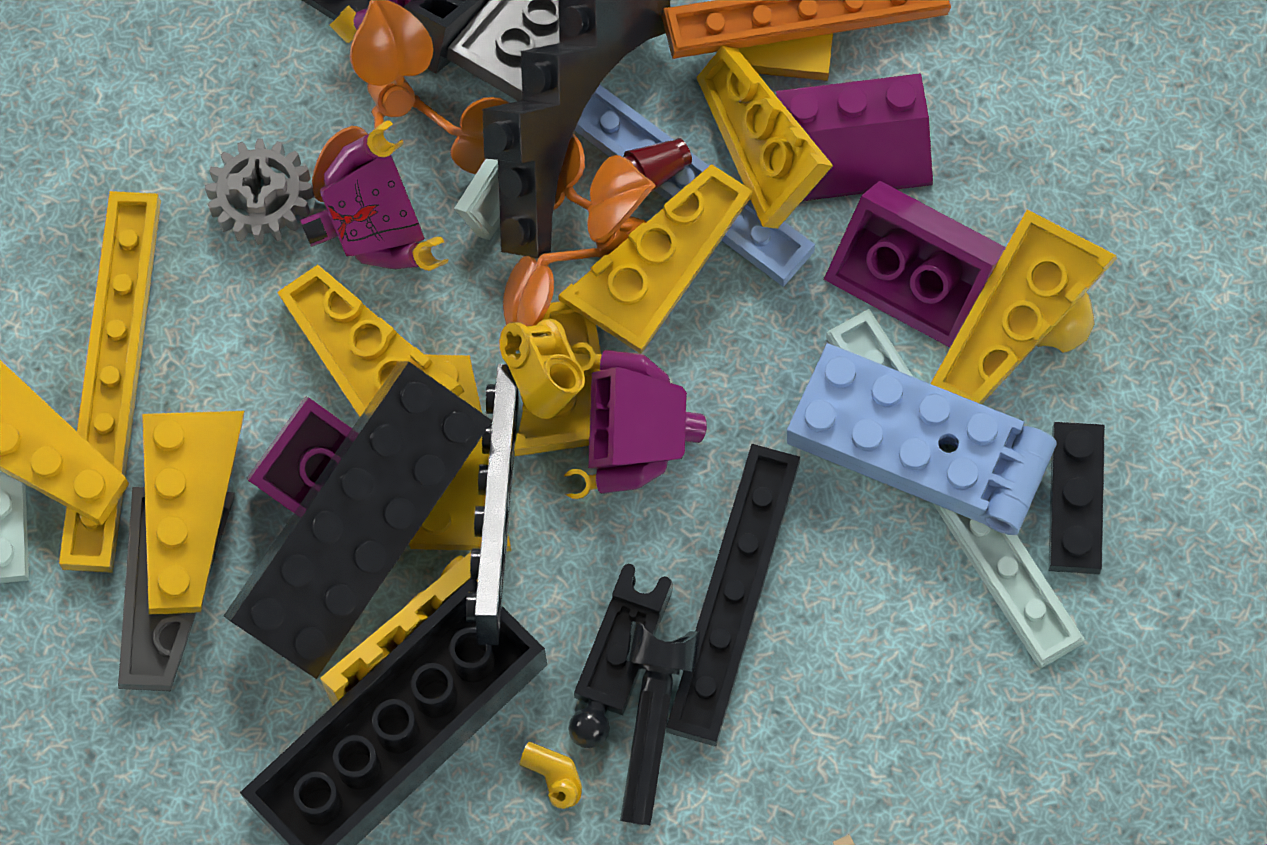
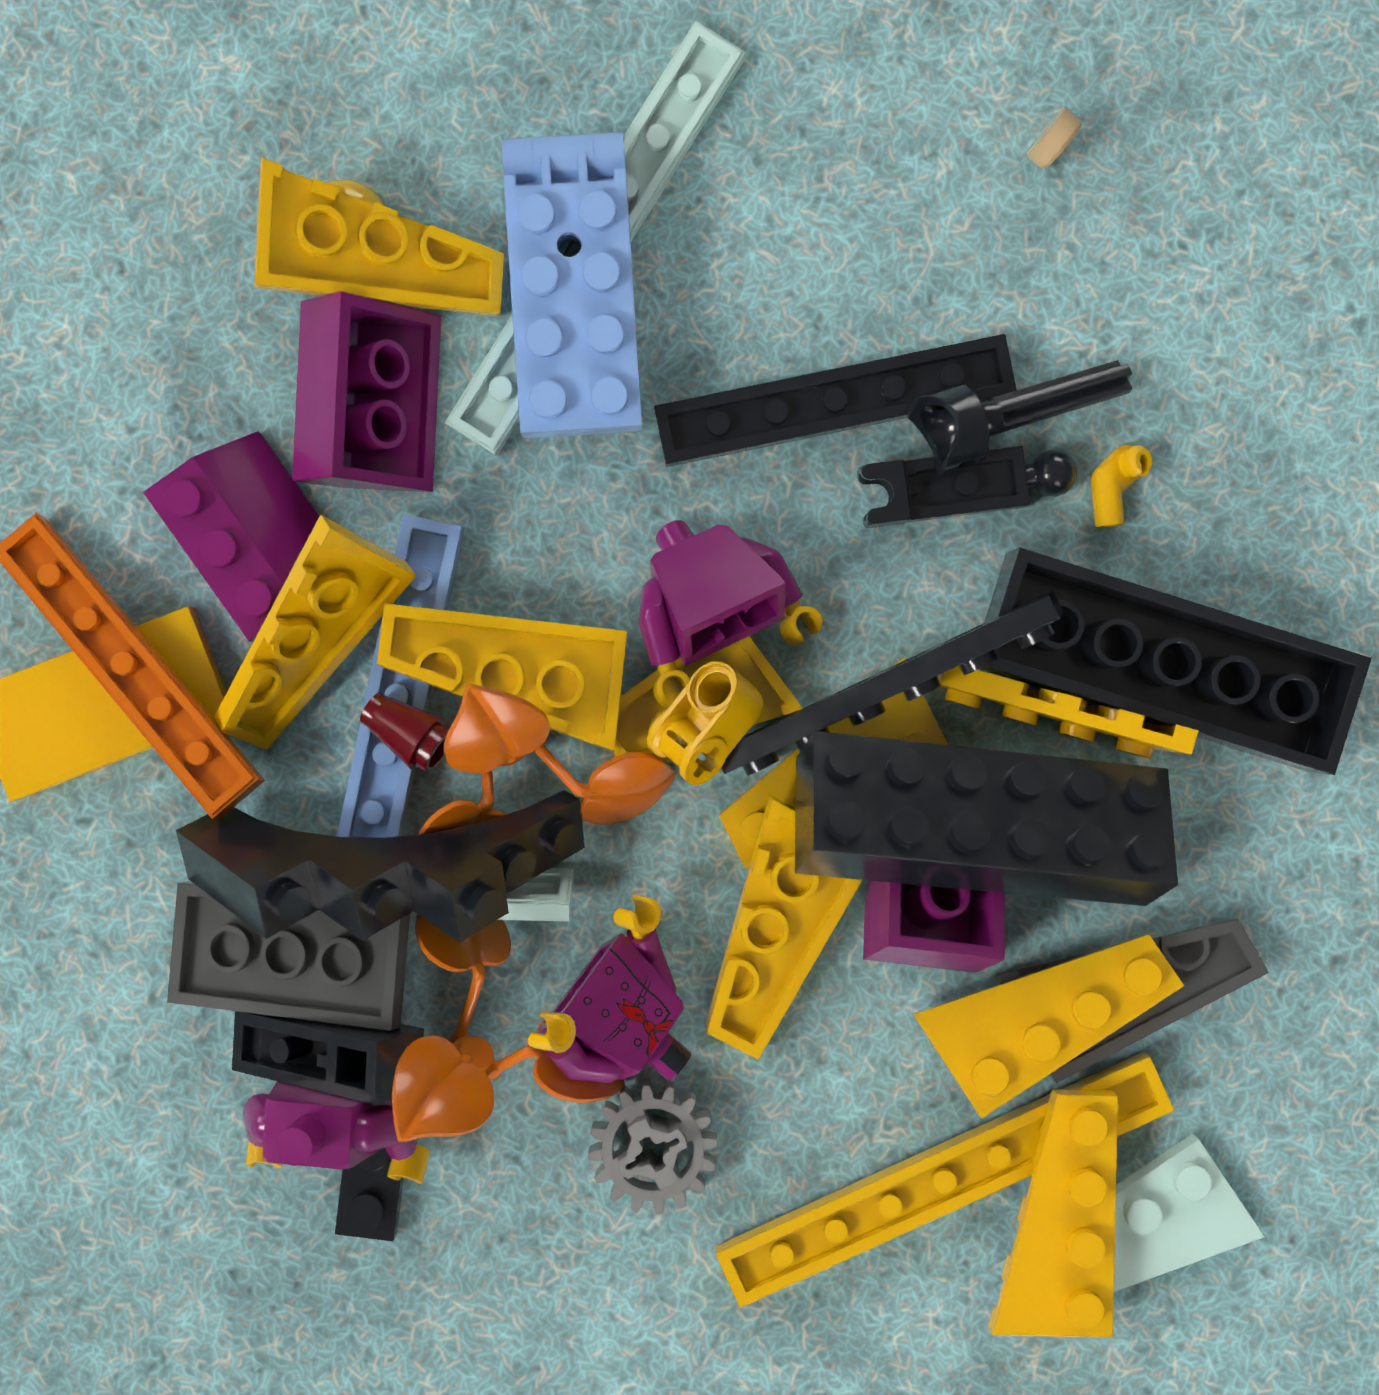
camera: 120 degrees left, 20 degrees up
black plate [1048,422,1105,574] -> none

